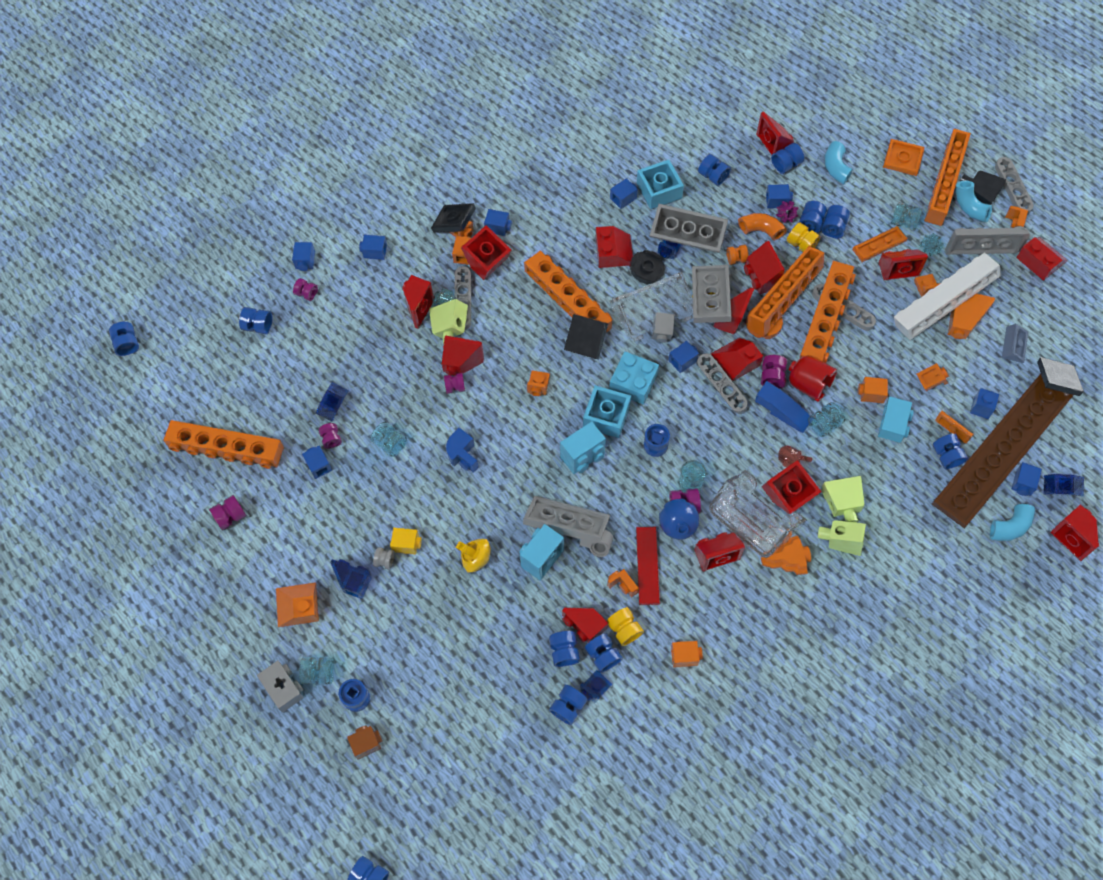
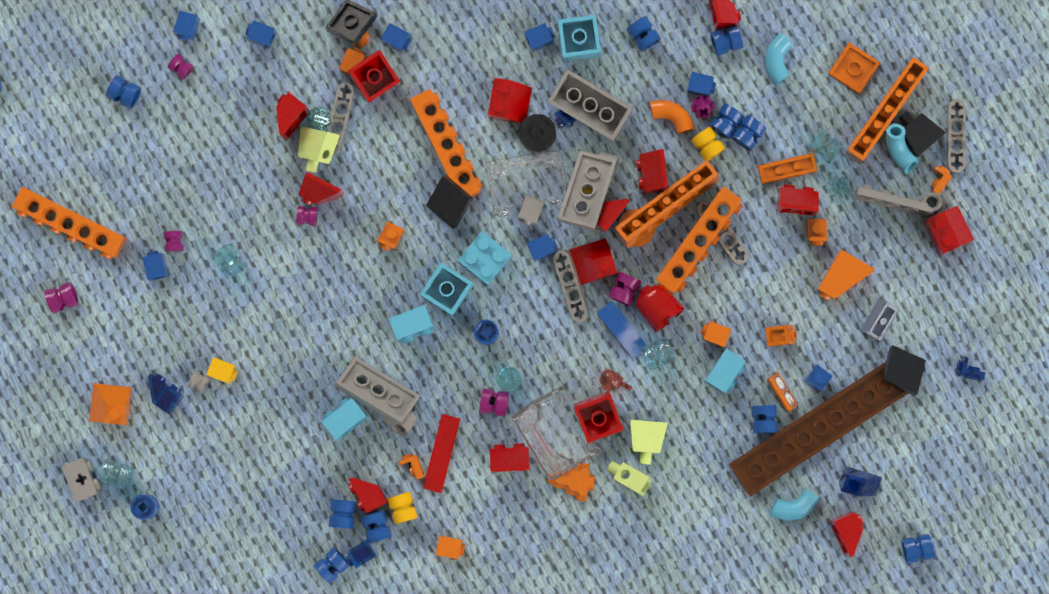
camera: 20 degrees right, 20 degrees up
clear blue slope [315,382,349,422] -> none
dark orange brick [347,725,383,760] -> none
blue brick [446,427,478,473] -> none
yellow piece [455,539,491,573] -> none
blue cylinder [659,499,699,540] -> none
orange wheel [726,245,748,265] -> none
white brick [894,252,1001,340] -> none
blue brick [1011,462,1042,496] -> none

